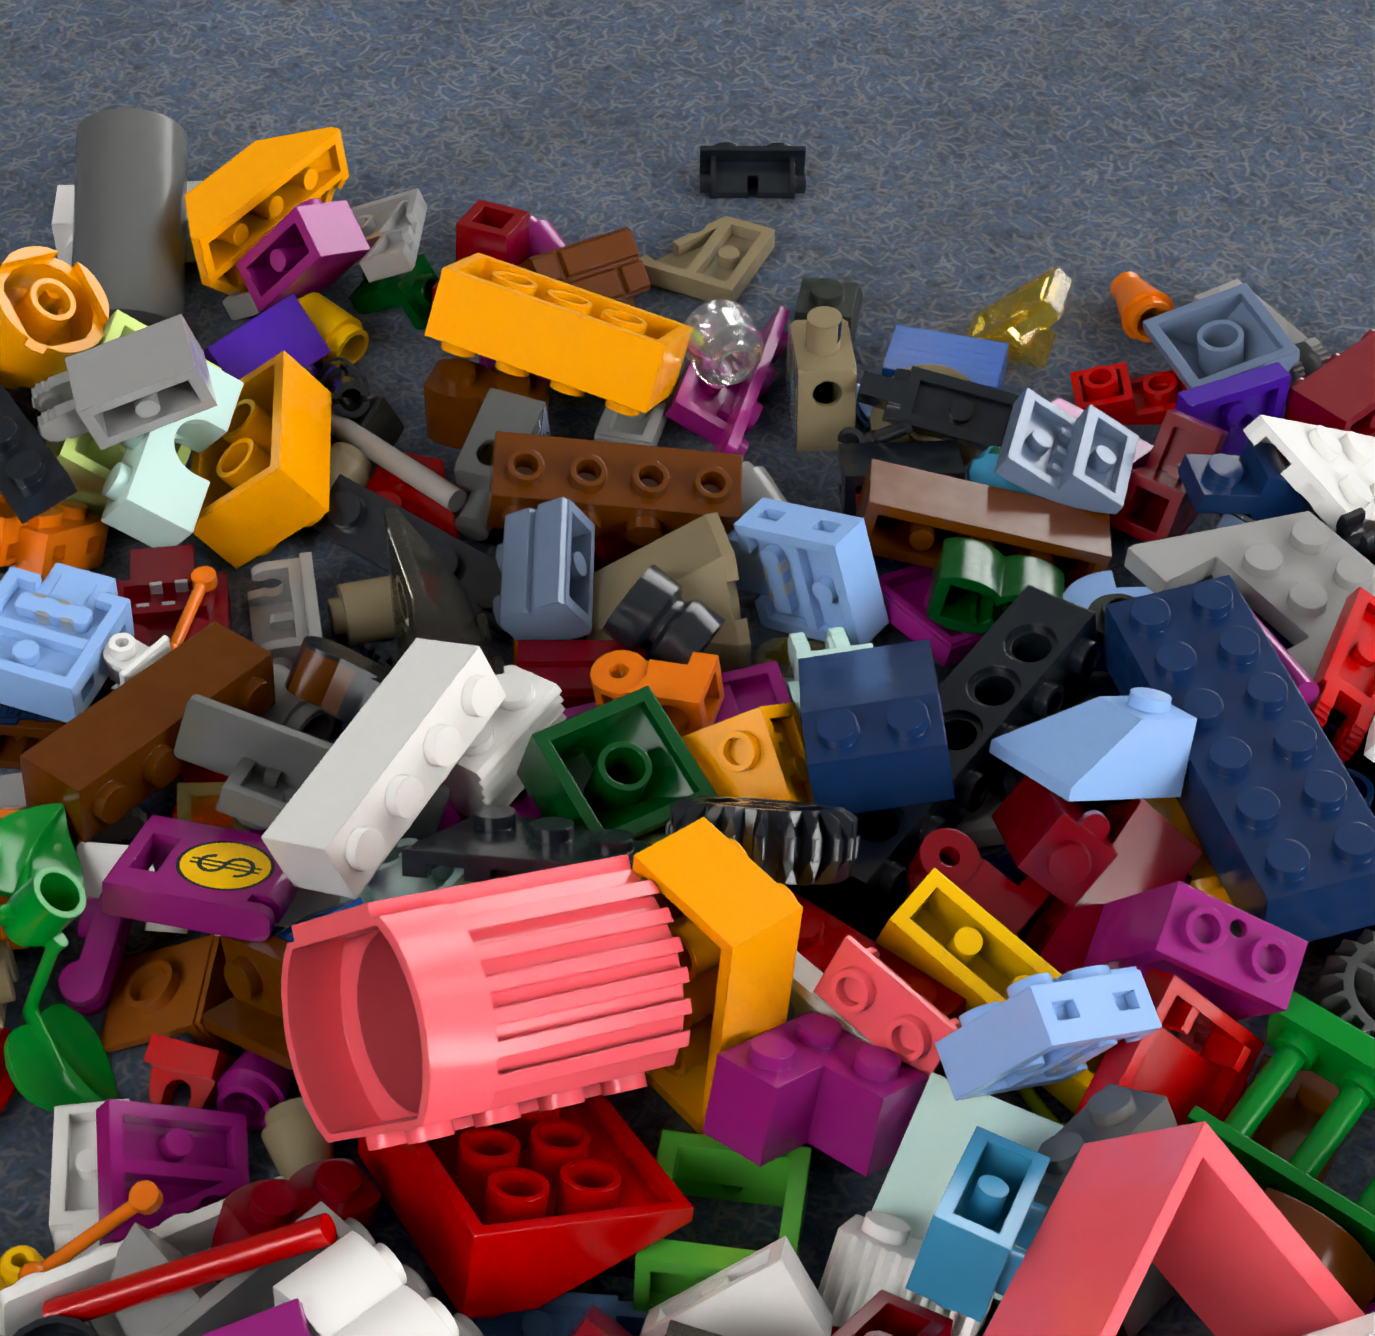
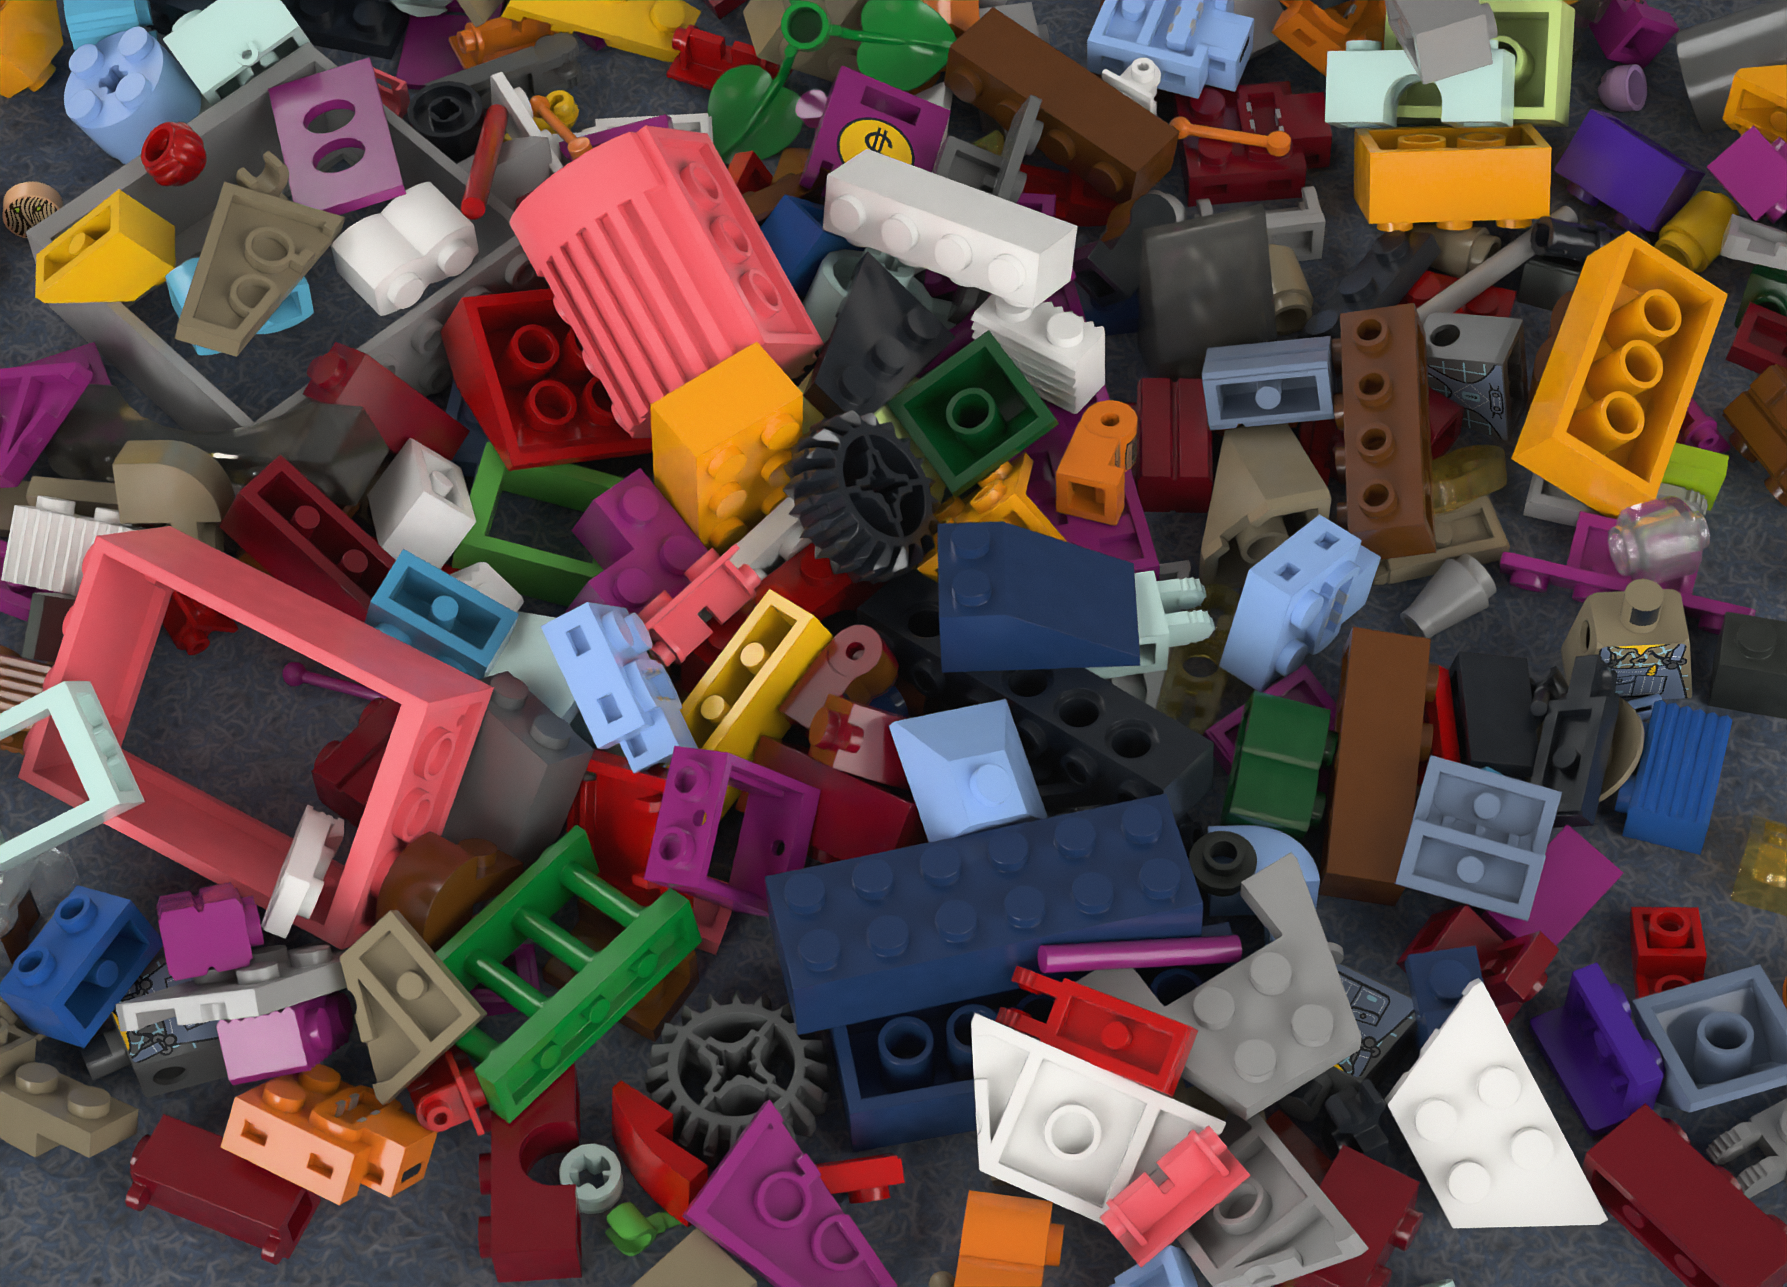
camera: 95 degrees right, 10 degrees up
black wheel [602,564,725,665] -> none

